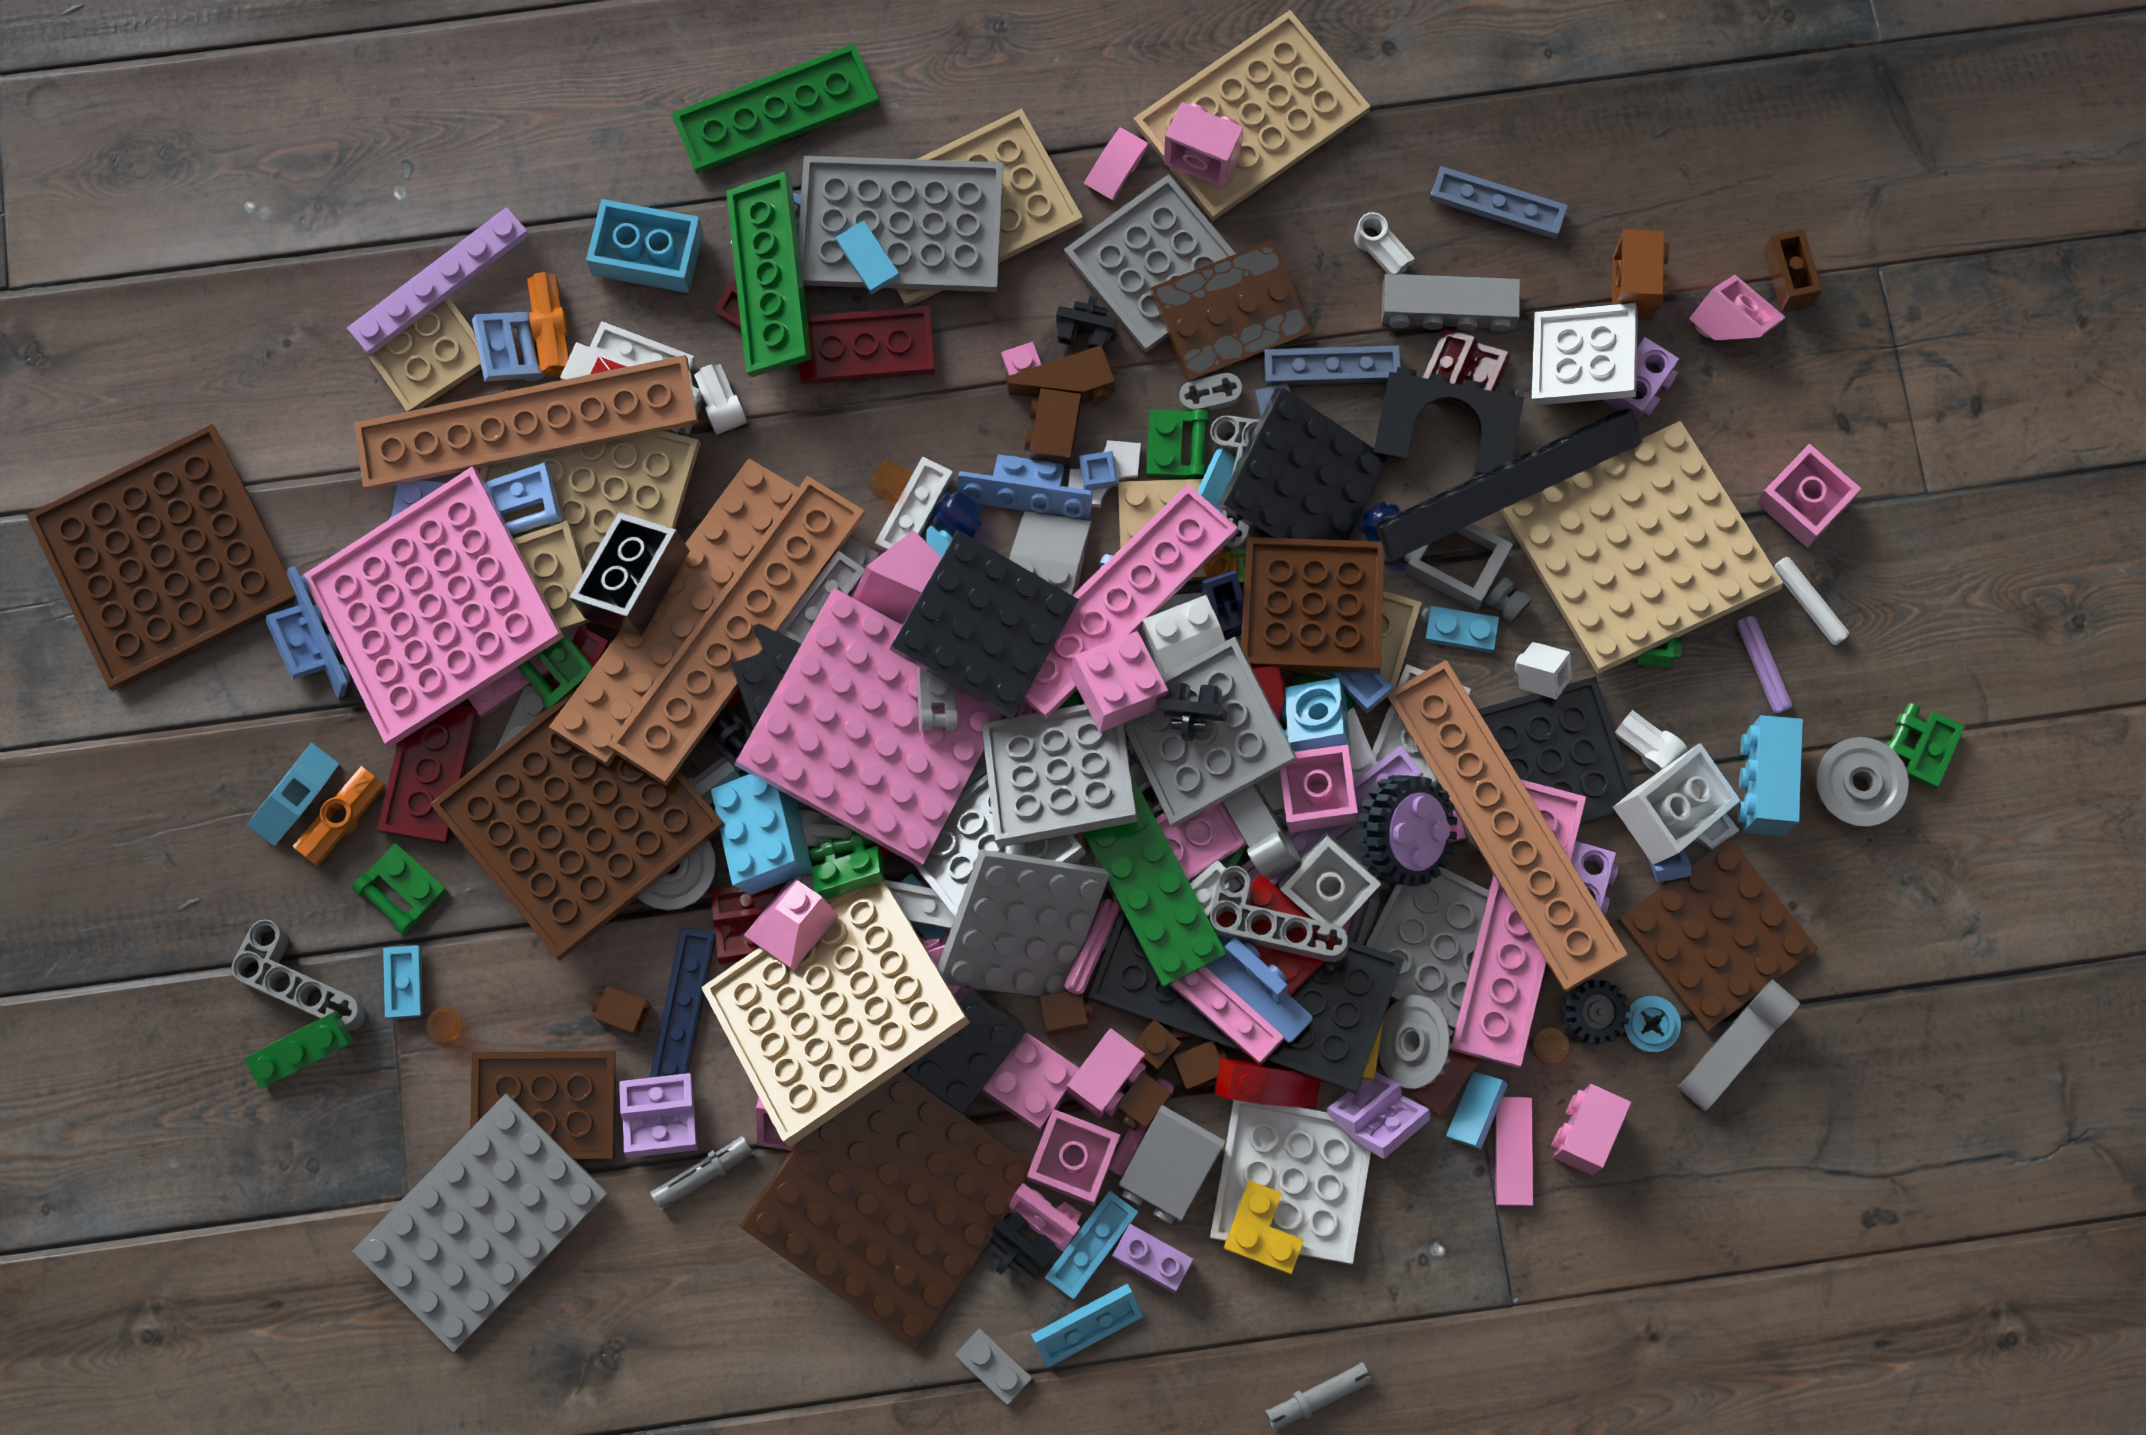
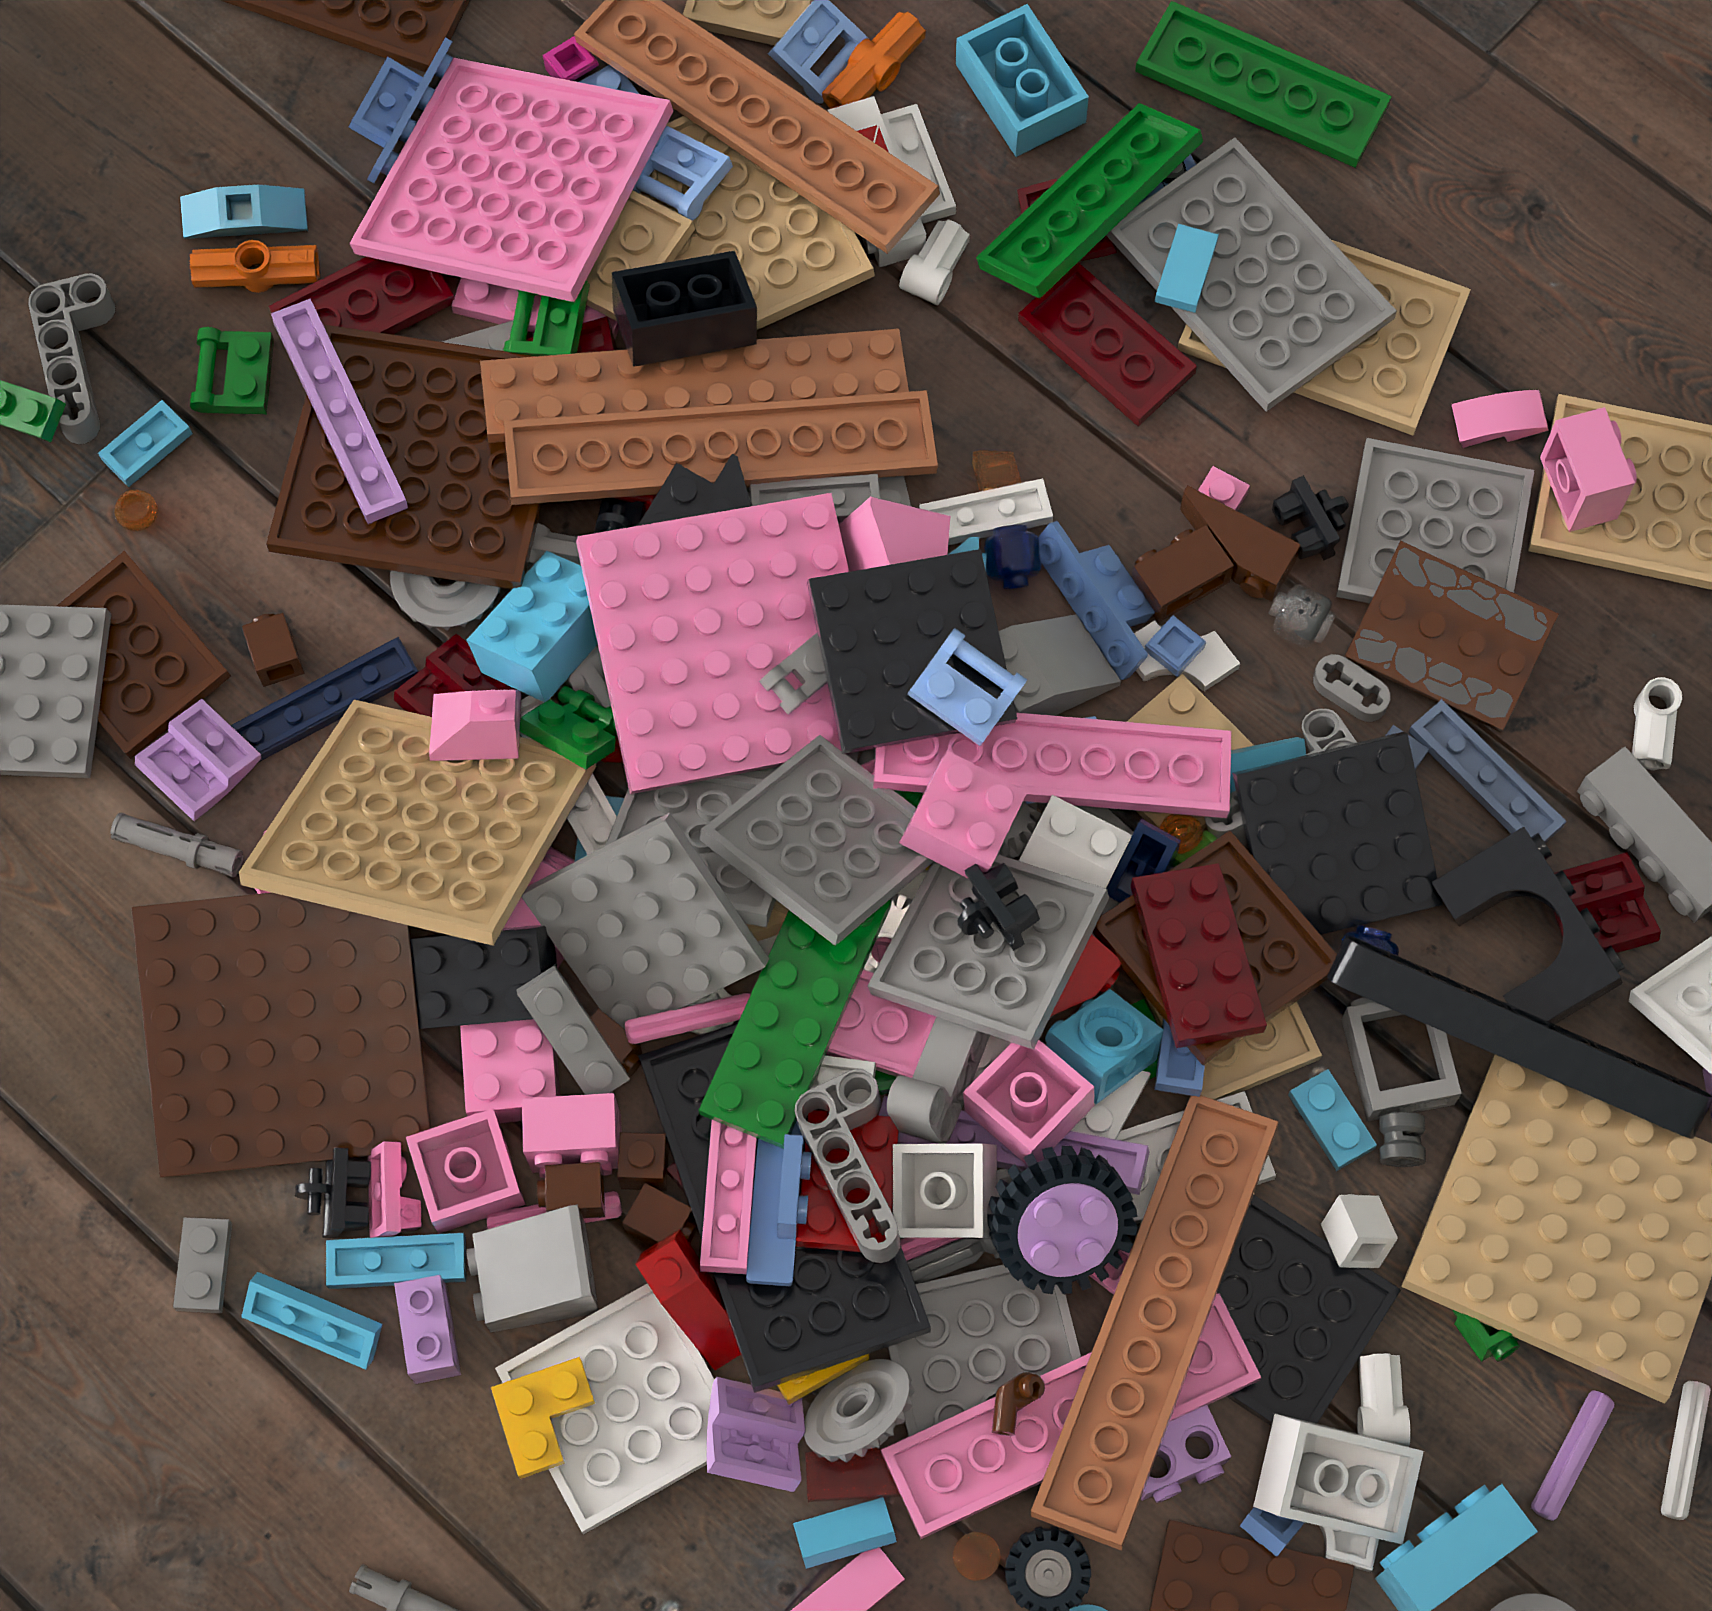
camera: 50 degrees right, 5 degrees down
green plate [1146,409,1210,480] -> none
none -> lavender plate [271,299,408,524]
none -> light grey plate [516,965,630,1095]
none -> dark pink slope [542,36,599,81]
none -> light blue plate [907,628,1027,746]
none -> reddish brown arm [992,1372,1045,1436]
none -> dark red plate [1130,863,1267,1048]
none -> clear head [1269,584,1336,648]

